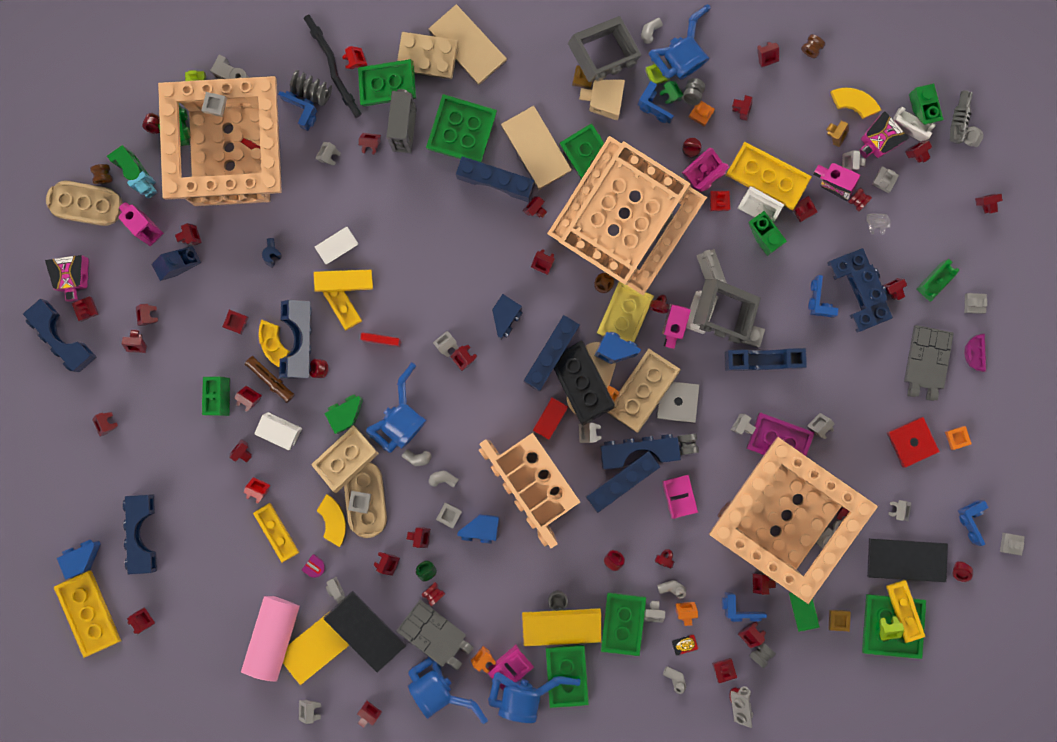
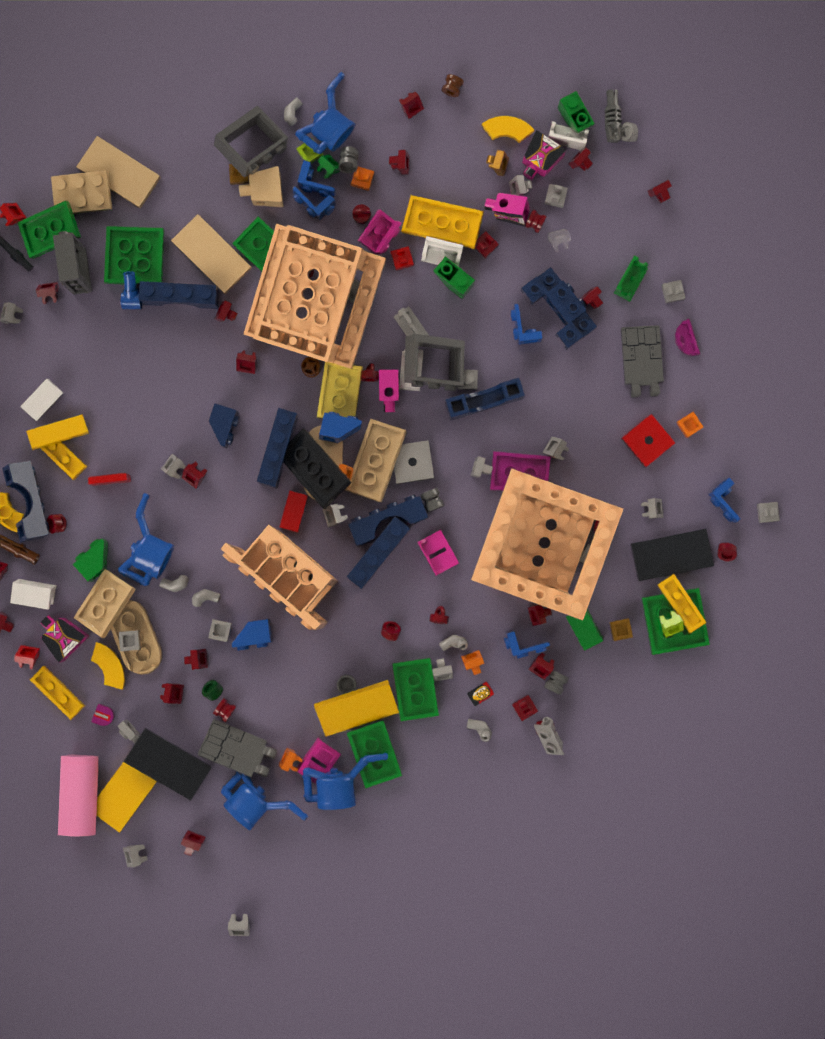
camera: 15 degrees left, 0 degrees up
none -> torso [40,615,89,663]
none -> blue pin [120,271,143,309]
none -> blue bracket [292,187,336,221]

